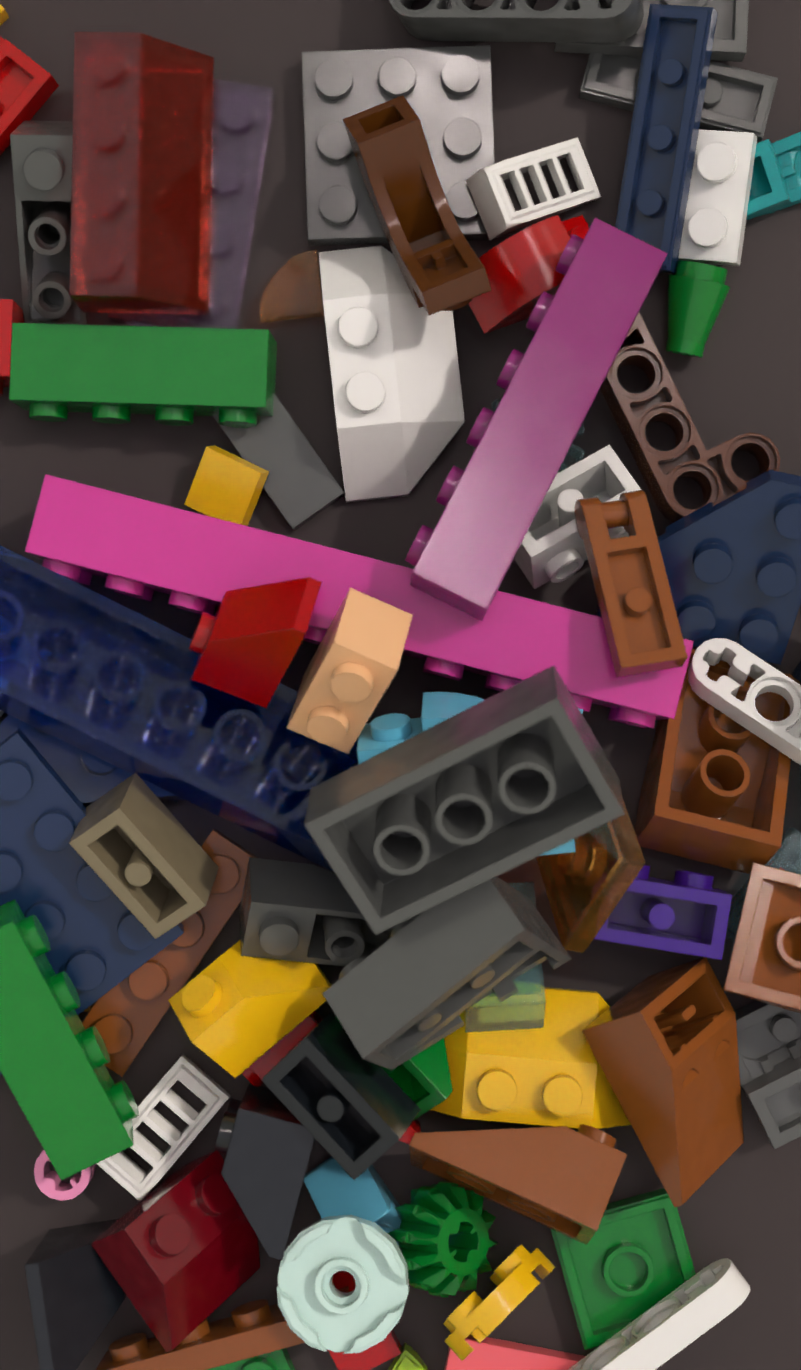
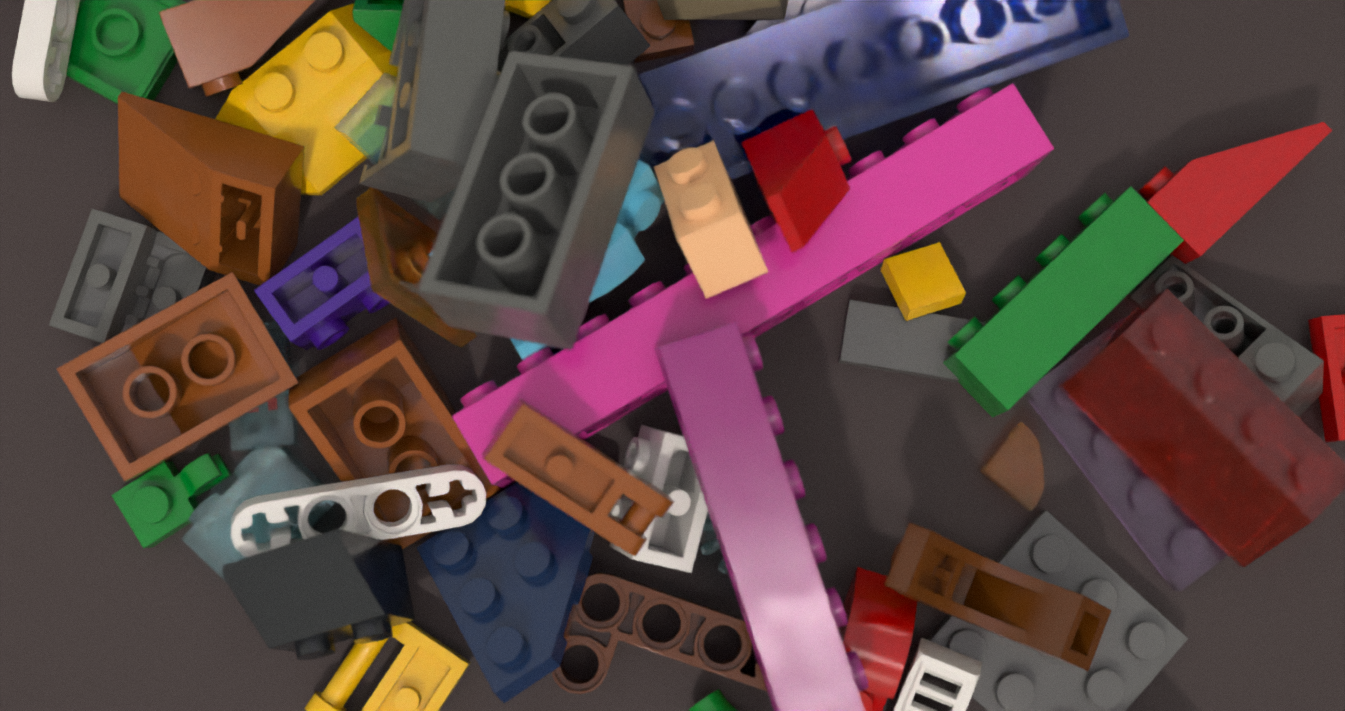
camera: 130 degrees right, 5 degrees down
white wedge [319,245,465,503] -> none

